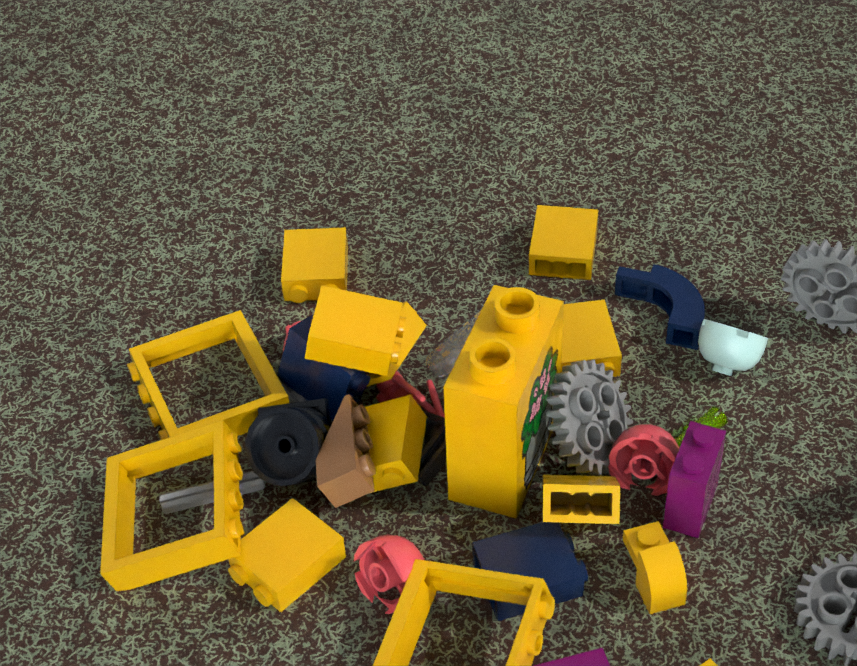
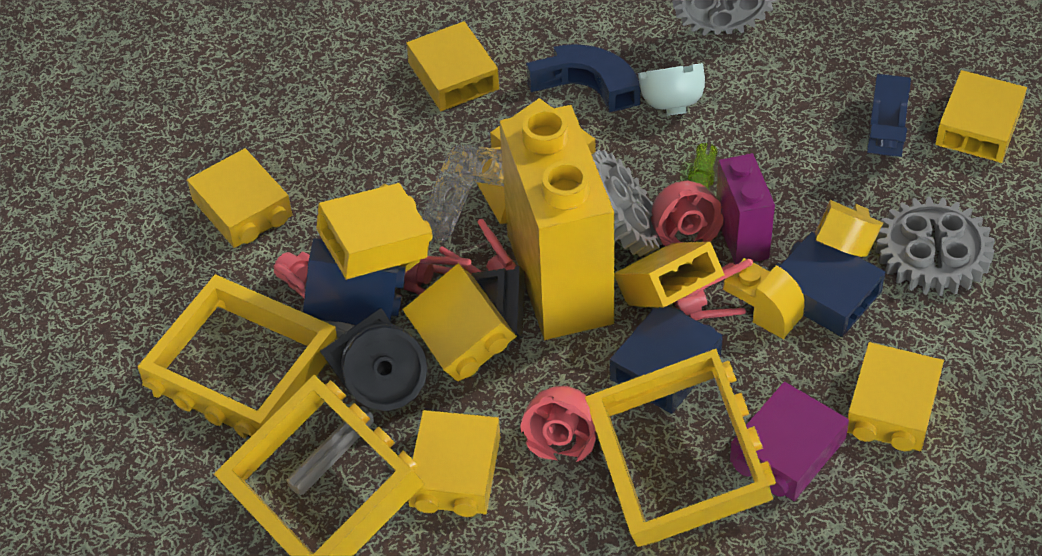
camera: 35 degrees left, 5 degrees up
medium nougat slope [316,394,376,508] -> none
none -> coral plant [674,259,753,321]
none -> dark blue brick [773,232,885,337]
none -> yellow brick [815,200,883,257]

